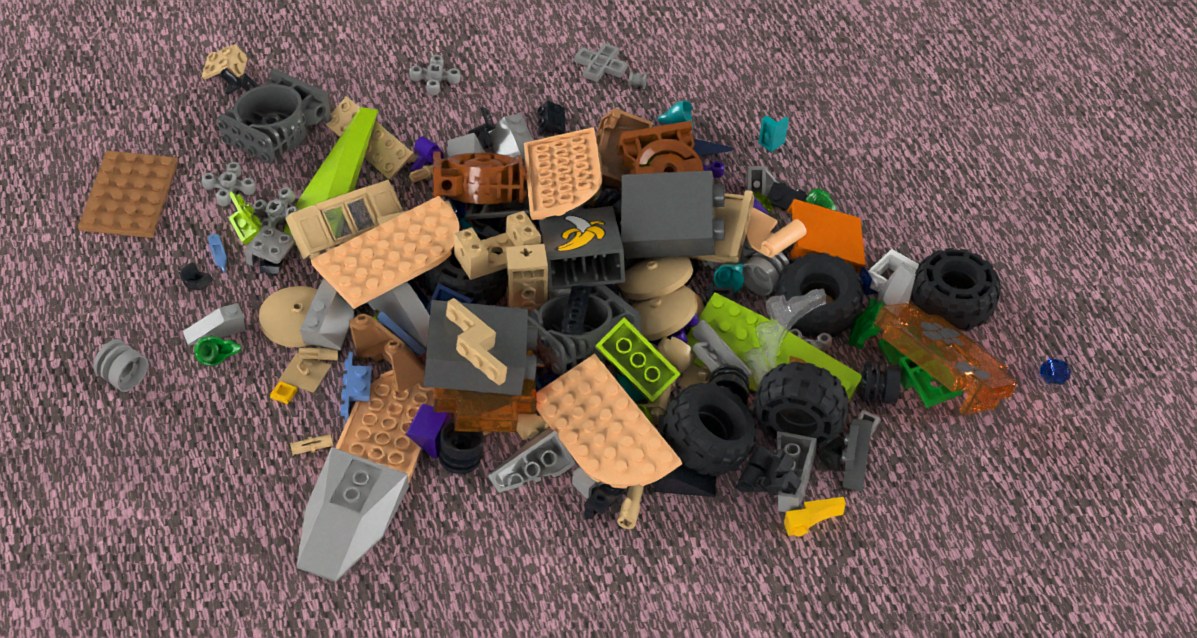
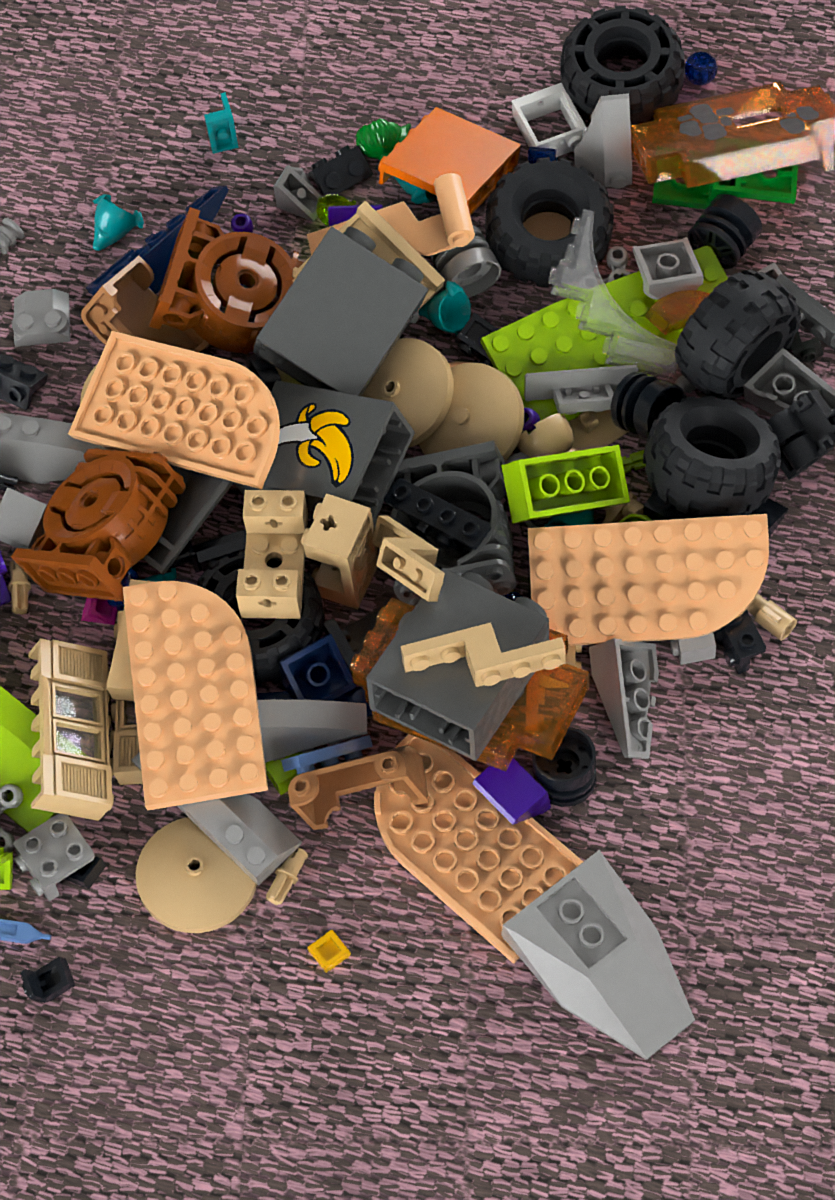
camera: 50 degrees left, 15 degrees up
light grey wheel [93,339,149,392] -> none
light grey slope [183,303,245,346] -> none
green hair [194,335,242,366] -> none
tan piece [278,353,332,393] -> none
tan pin [290,434,333,456] -> none
medium blue bracket [340,352,372,423] -> none
green plate [848,298,886,349] -> none
clear blue head [1040,358,1071,385] -> none
none -> light grey slope [12,289,71,347]
none -> tan bracket [371,515,445,602]
none -> light grey slope [633,237,704,299]
none -> clear blue piece [685,51,718,85]

